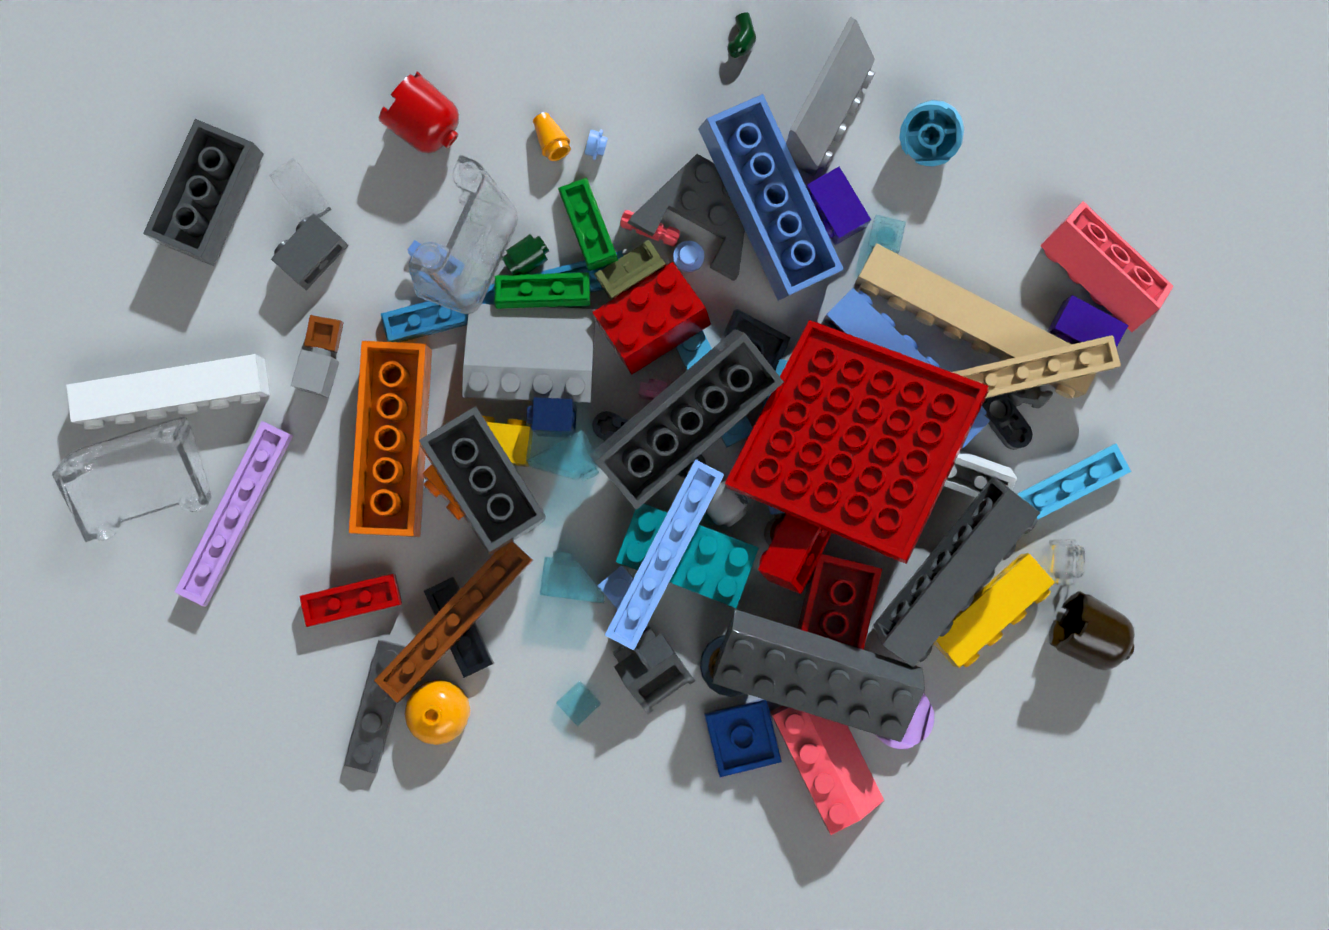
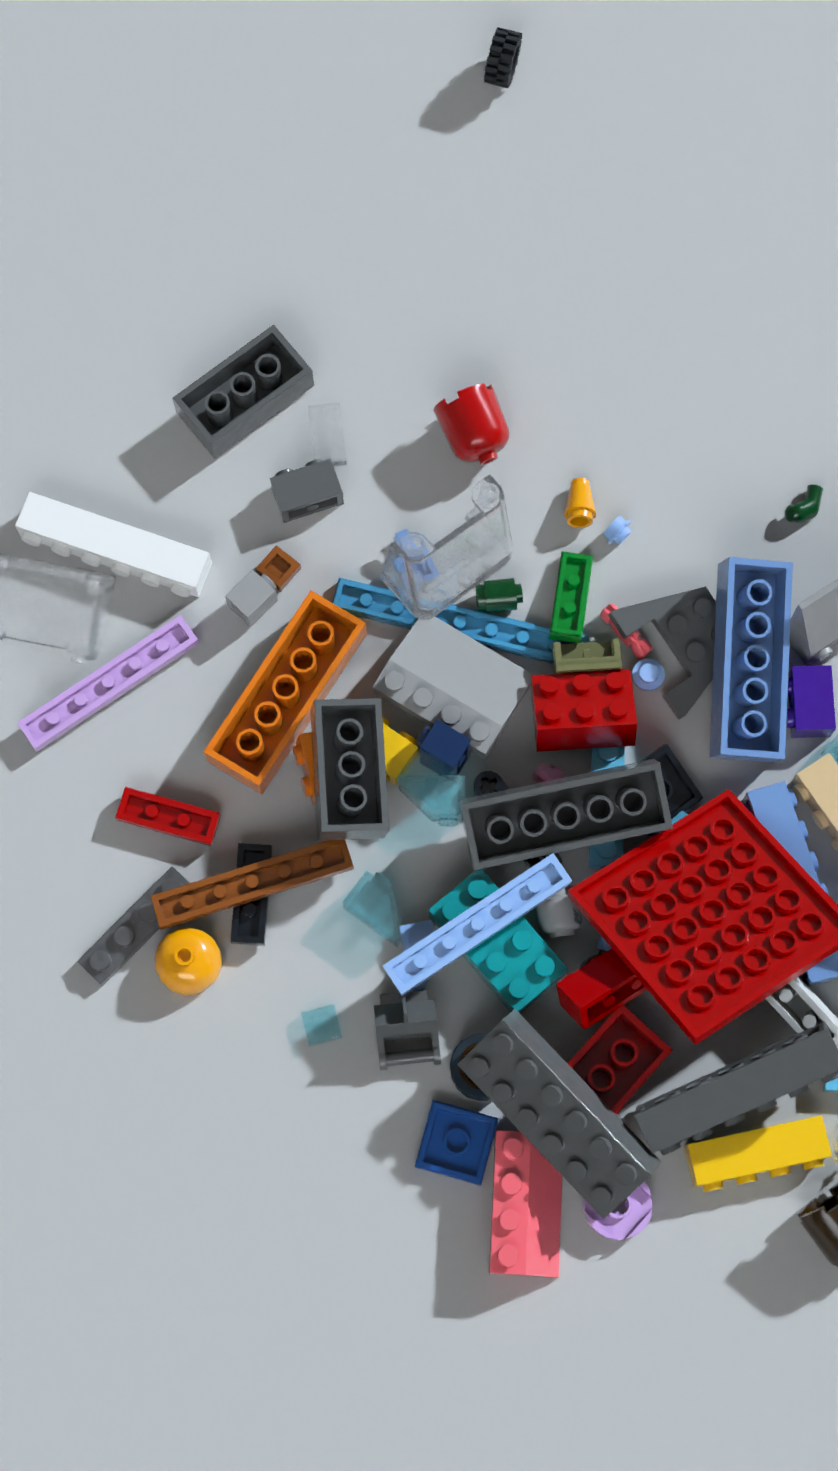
camera: 30 degrees right, 10 degrees down
green tile [495,272,590,309] -> none

